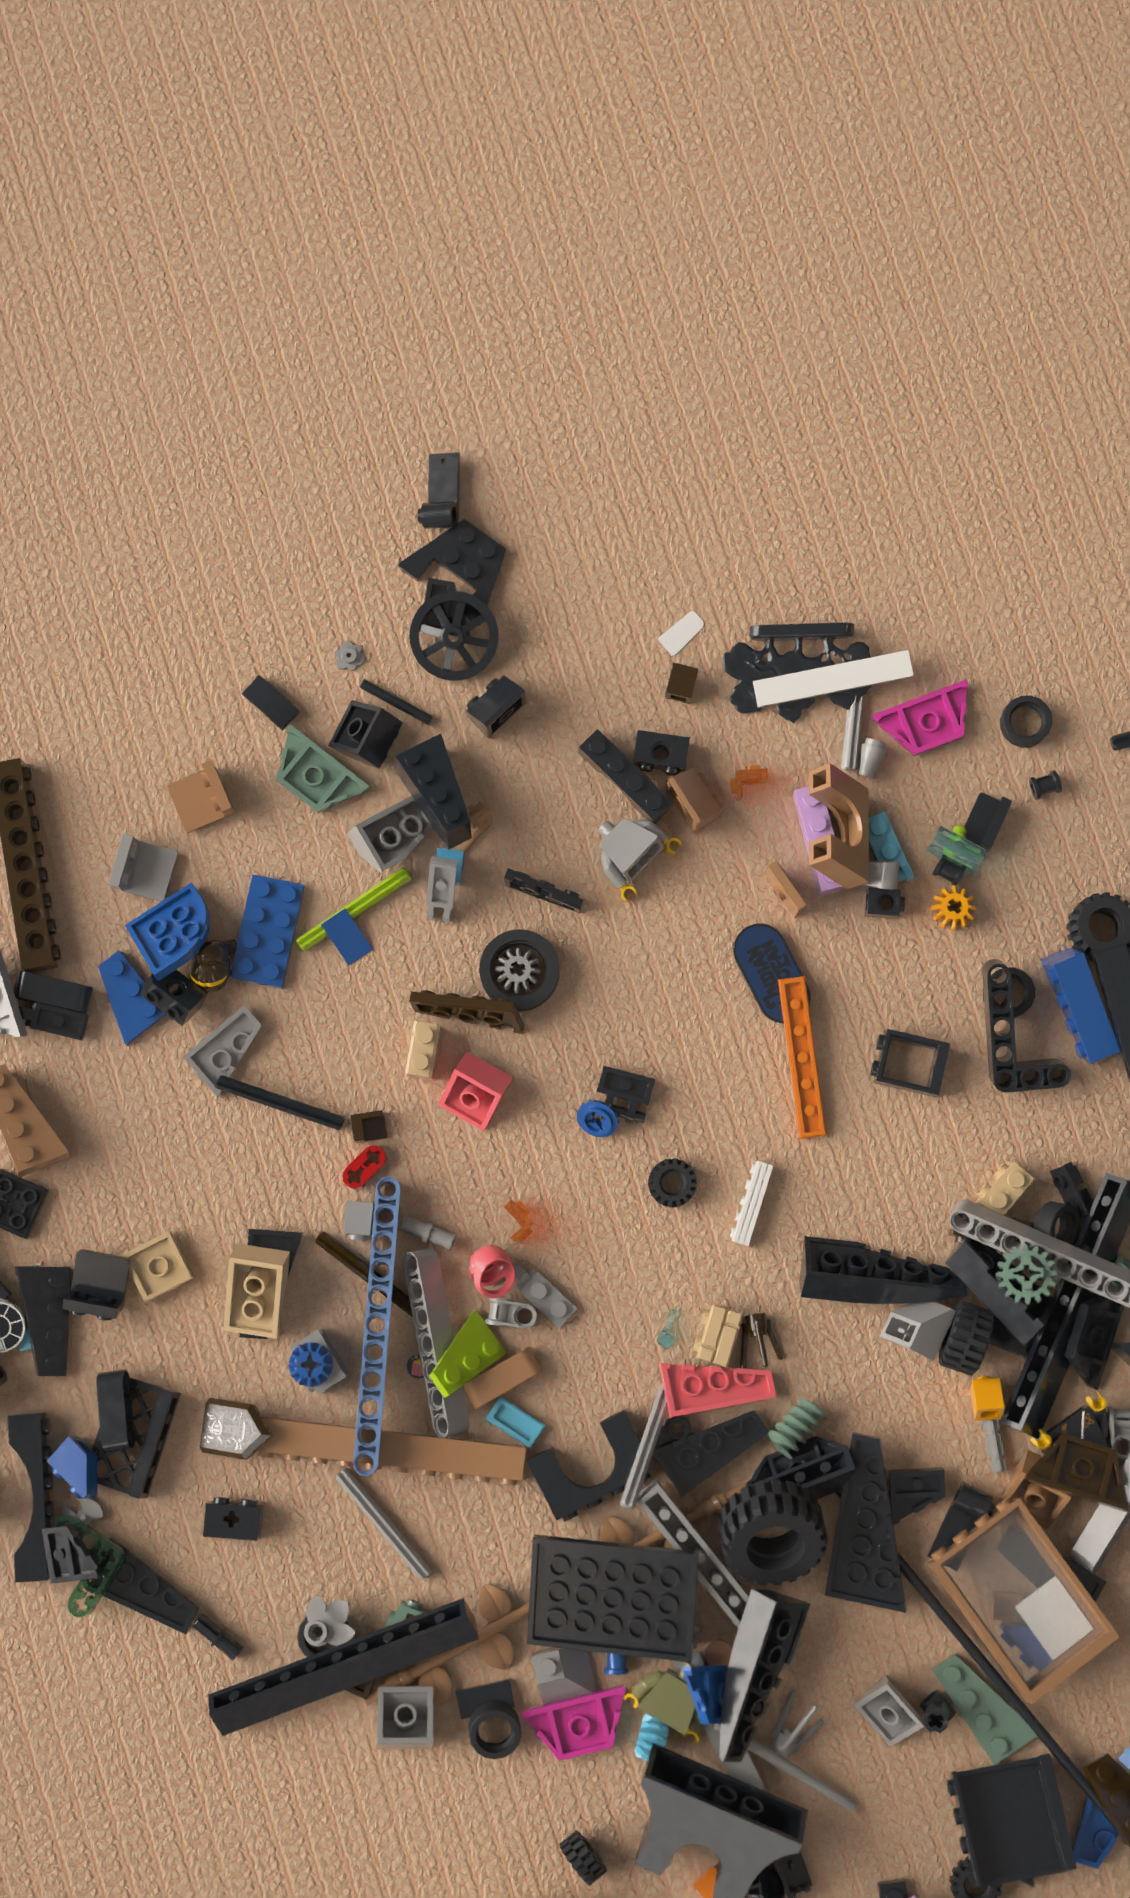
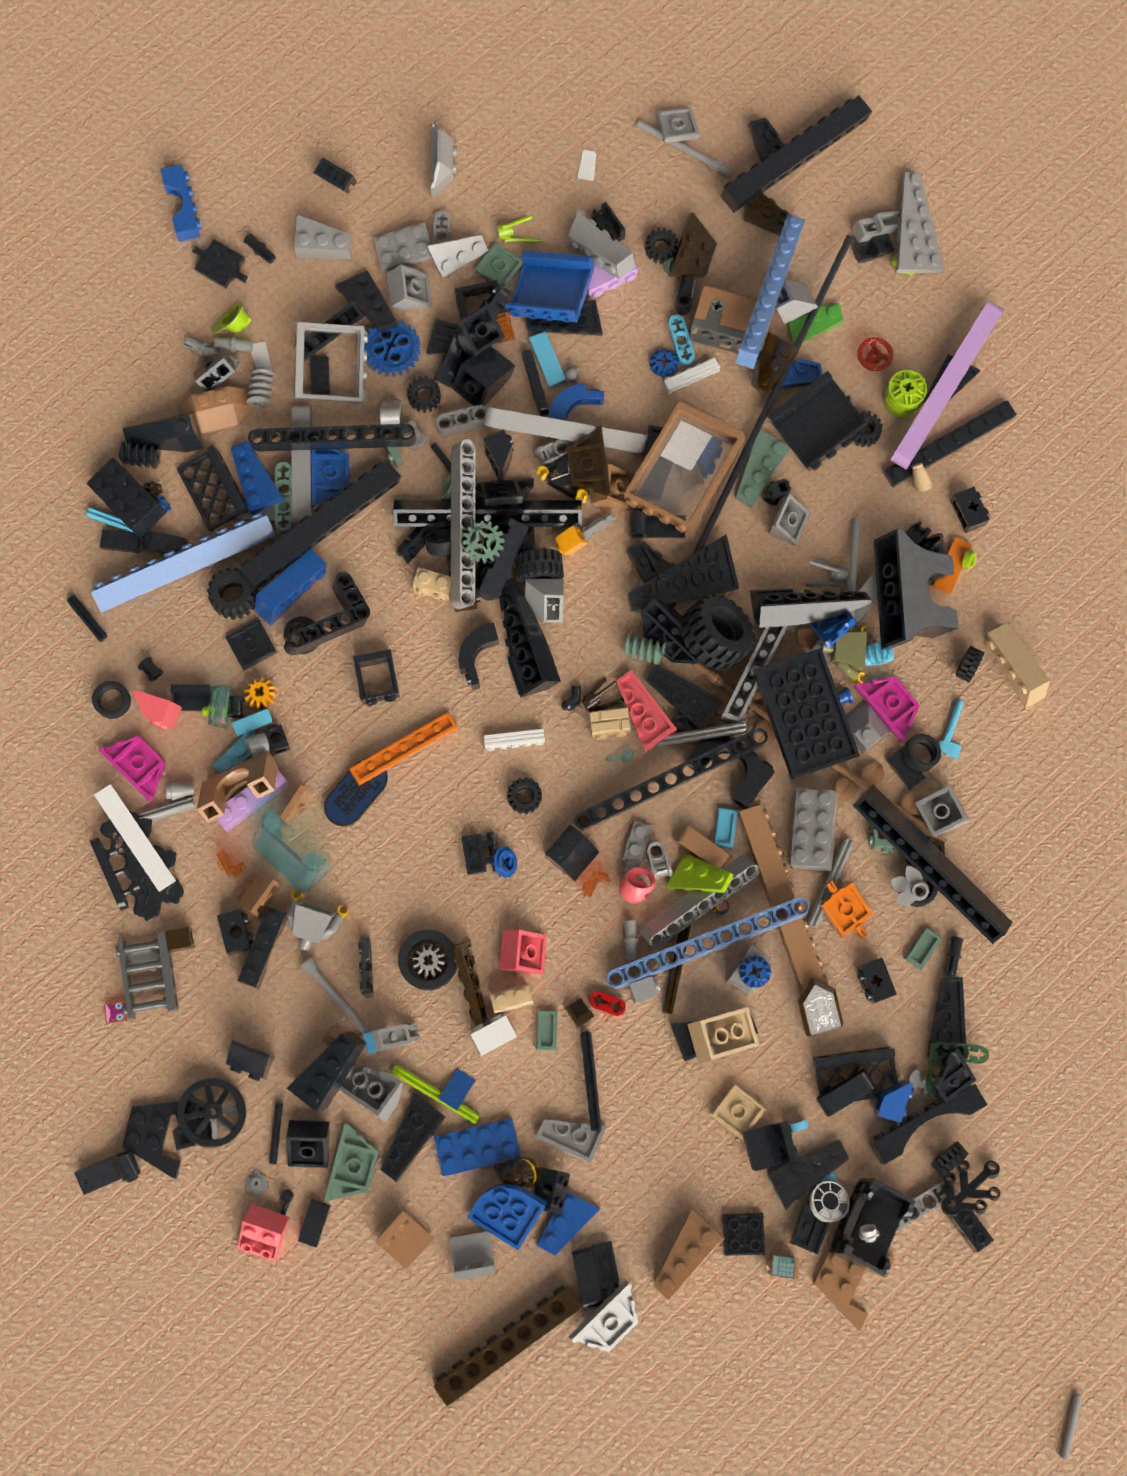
camera: 120 degrees left, 5 degrees down
none -> tile [104,1001,128,1024]
none -> dark grey fence [116,932,179,1020]
none -> coral slope [133,689,182,730]
none -> black tile [225,620,277,671]
none -> medium azure slope [232,708,273,736]
none -> coral slope [237,1204,289,1261]
none -> clear light blue windscreen [252,808,332,892]
none -> black hand [279,1189,294,1216]
none -> light grey piece [300,957,369,1034]
none -> black wing [380,1092,446,1183]
none -> black arch [458,622,499,690]
none -> white brick [470,1014,517,1056]
none -> sand green tile [536,1010,557,1051]
none -> black slope [545,824,599,882]
none -> black arm [561,686,581,711]
none -> black beam [574,728,768,830]
none -> medium azure tile [788,1119,809,1132]
none -> light grey brick [790,788,838,871]
none -> orange plate [819,880,873,939]
none -> sand green tile [904,927,942,971]
none -> medium azure piece [939,699,964,760]

